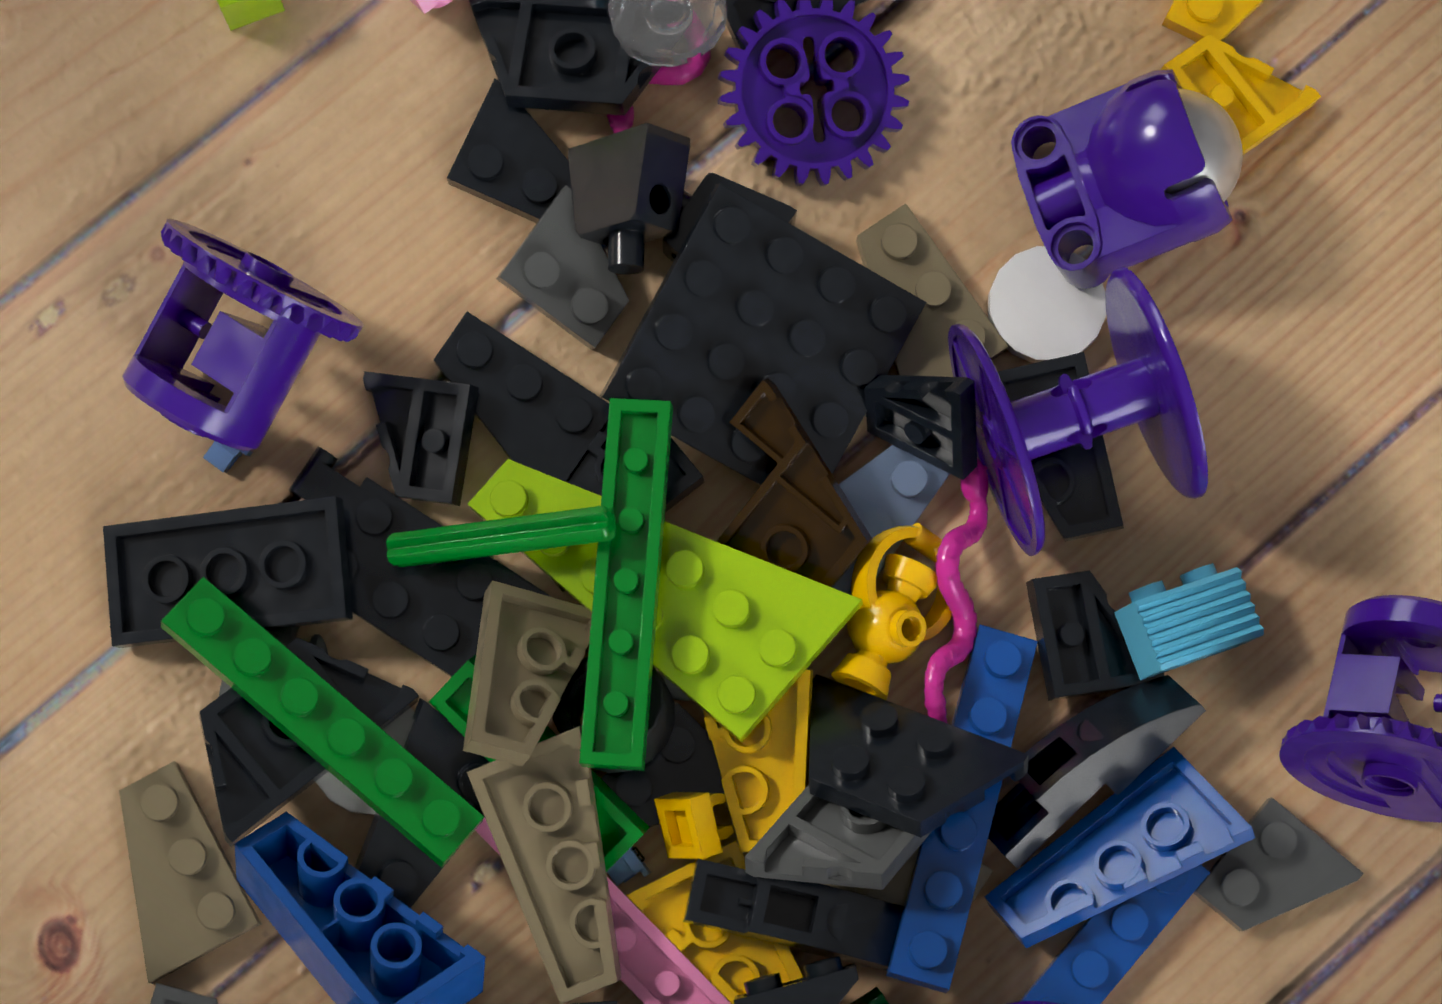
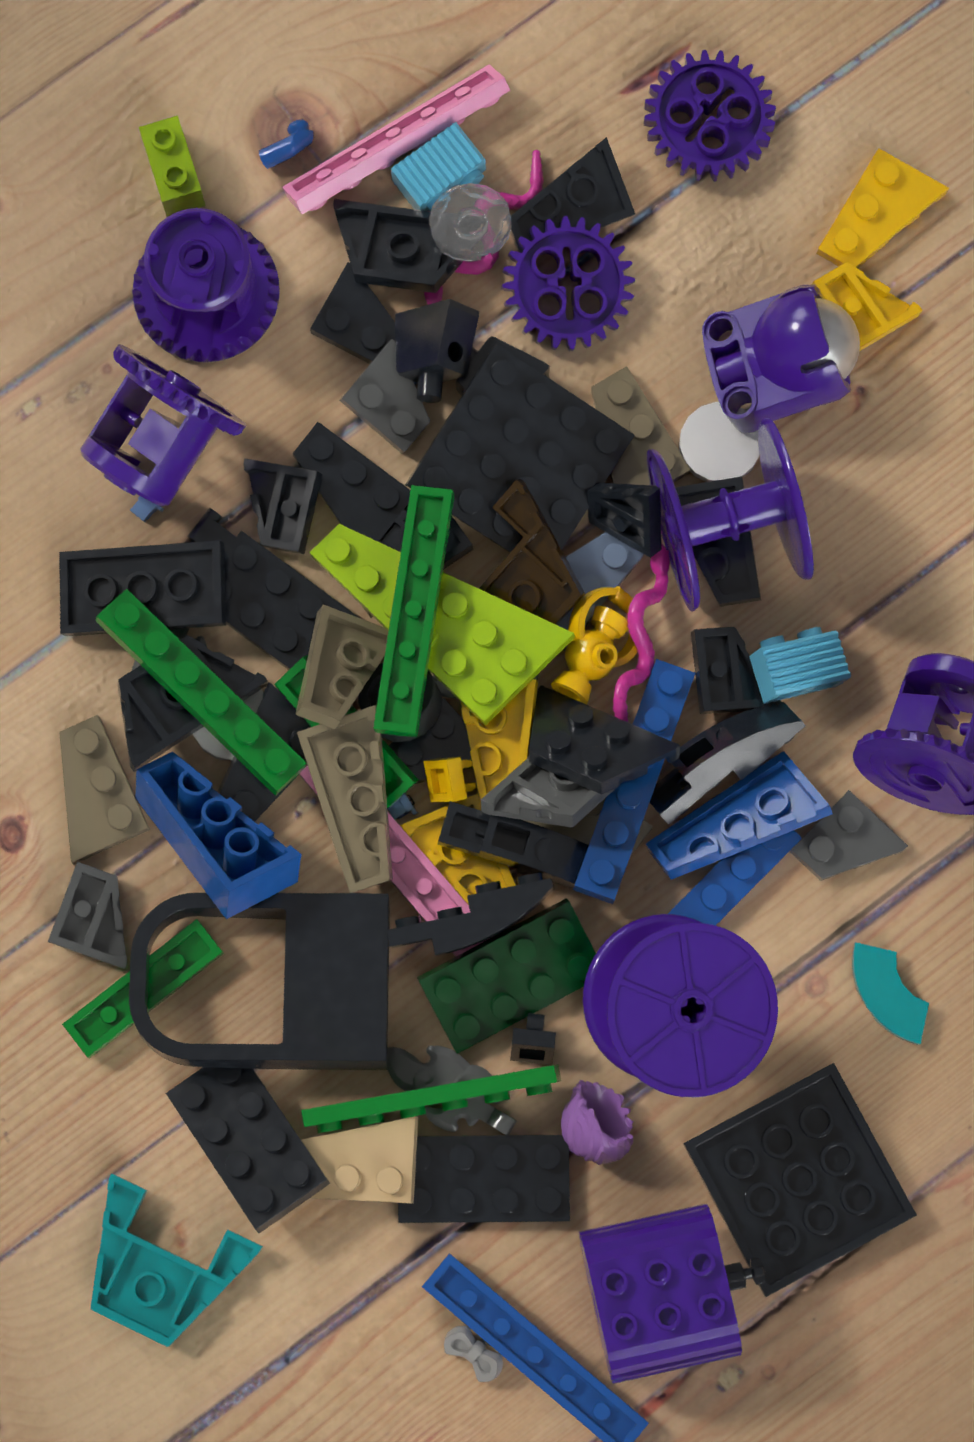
camera: 10 degrees right, 0 degrees up
green axle [386,506,617,567] -> none
none -> dark purple piece [132,208,280,362]

